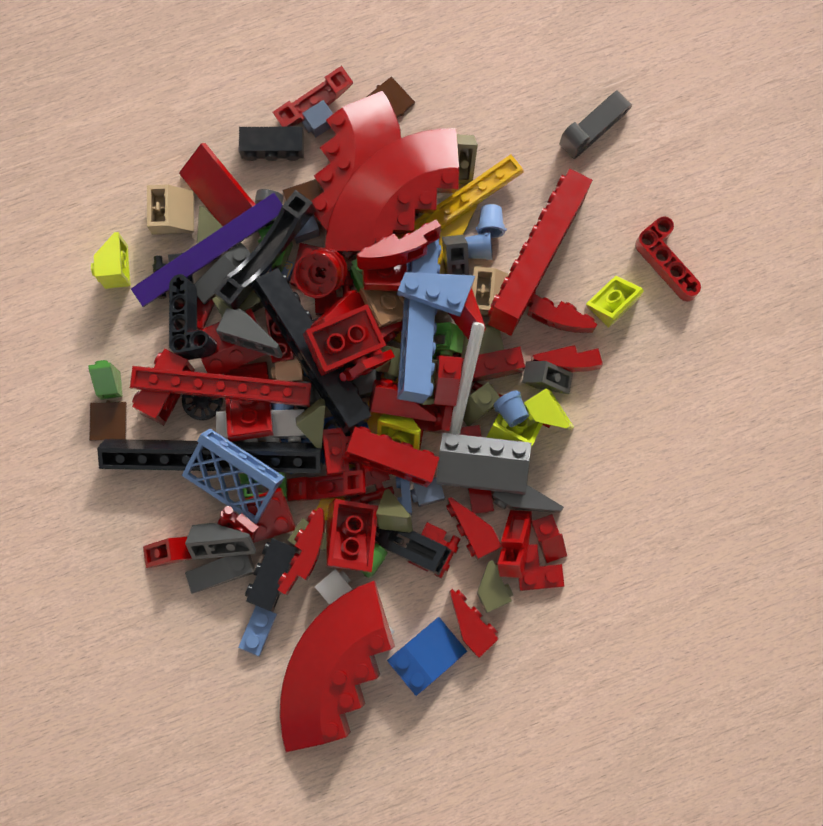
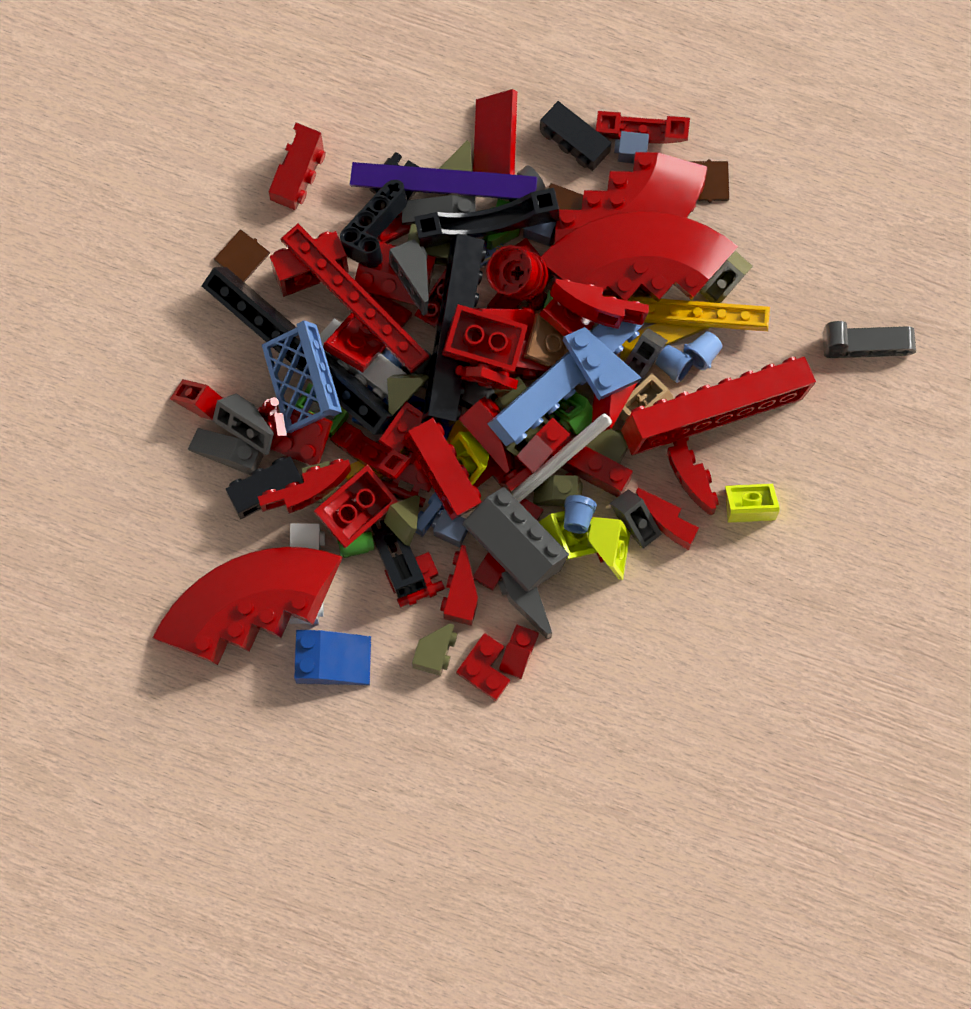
camera: 40 degrees right, 5 degrees down
bright green slope [88,360,123,400] -> none
neon yellow slope [91,232,131,289] -> none
tan slope [147,184,194,235] -> none
black wheel [182,394,223,421] -> none
medium blue plate [238,606,277,656] -> none
light nougat brick [271,359,304,382] -> none
red slope [449,589,499,658] -> none
red slope [497,510,532,578] -> none
red beam [635,216,701,302] -> none
none -> red wedge [268,122,326,211]

